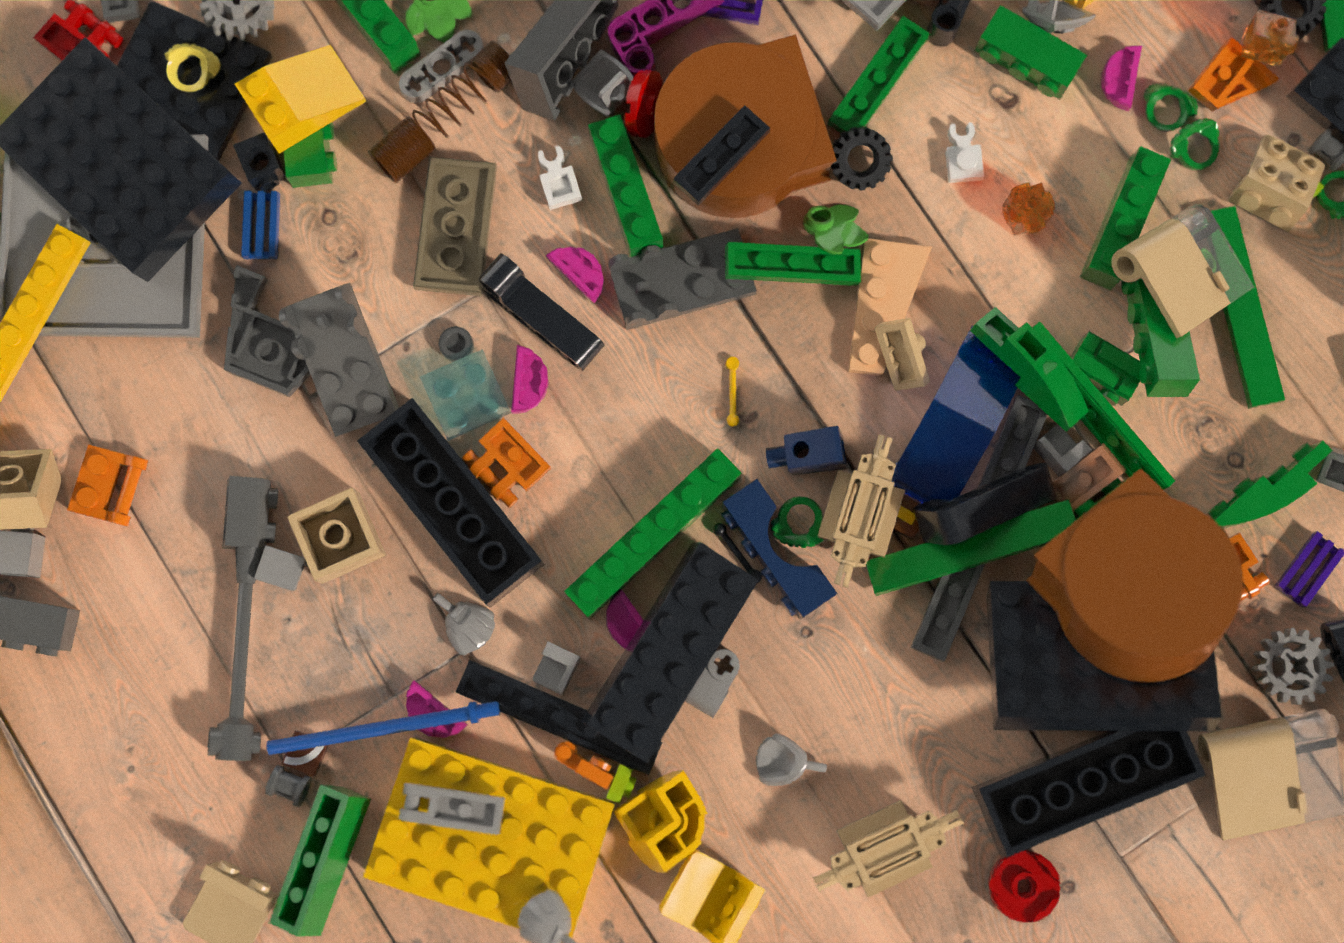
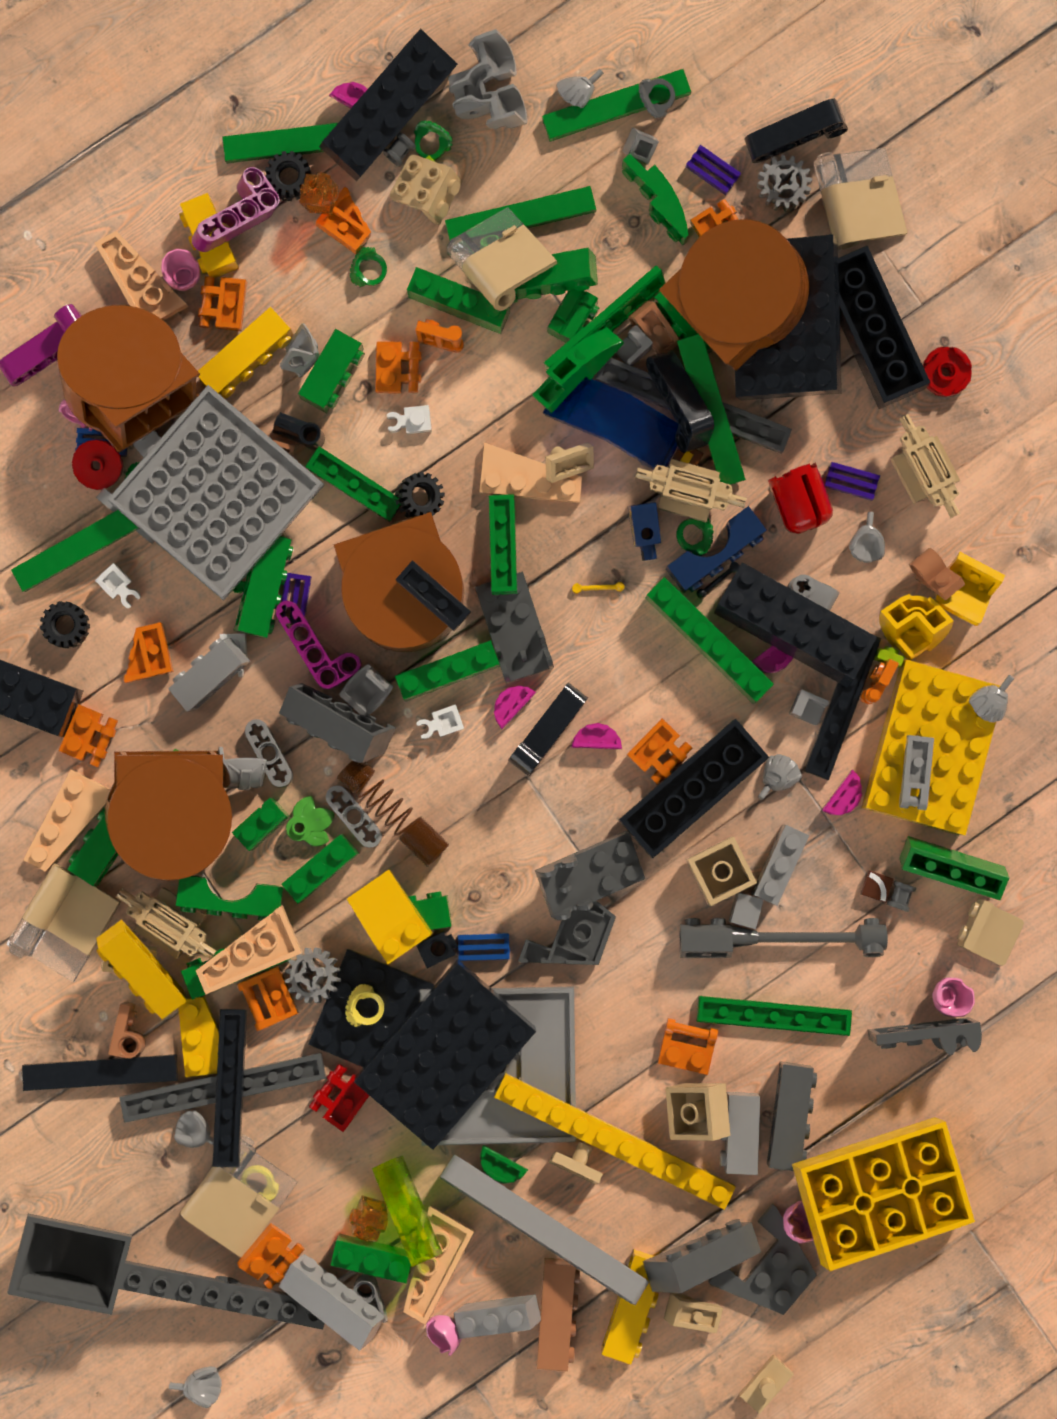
camera: 85 degrees left, 5 degrees up
blue bar [267,701,500,755] -> none
dark tan plate [413,157,497,296] -> none
clear light blue plate [420,349,511,441] -> none
dark grey tile [439,327,474,362] -> none
red plate [624,69,663,138] -> none
bright green plate [803,205,869,254] -> none
clear orange brick [1002,182,1055,236] -> none
dark pink plate [1101,45,1142,112] -> none
green piece [1170,118,1219,170] -> none
none -> orange plate [376,341,422,394]
none -> orange plate [415,319,464,353]
none -> green tile [696,995,852,1036]
none -> light grey brick [751,825,809,906]
none -> red cylinder [768,462,833,534]
none -> dark purple tile [824,462,880,501]
none -> dark grey hinge [868,1017,982,1055]
none -> nougat plate [909,548,965,601]
none -> bright pink hair [932,977,975,1017]

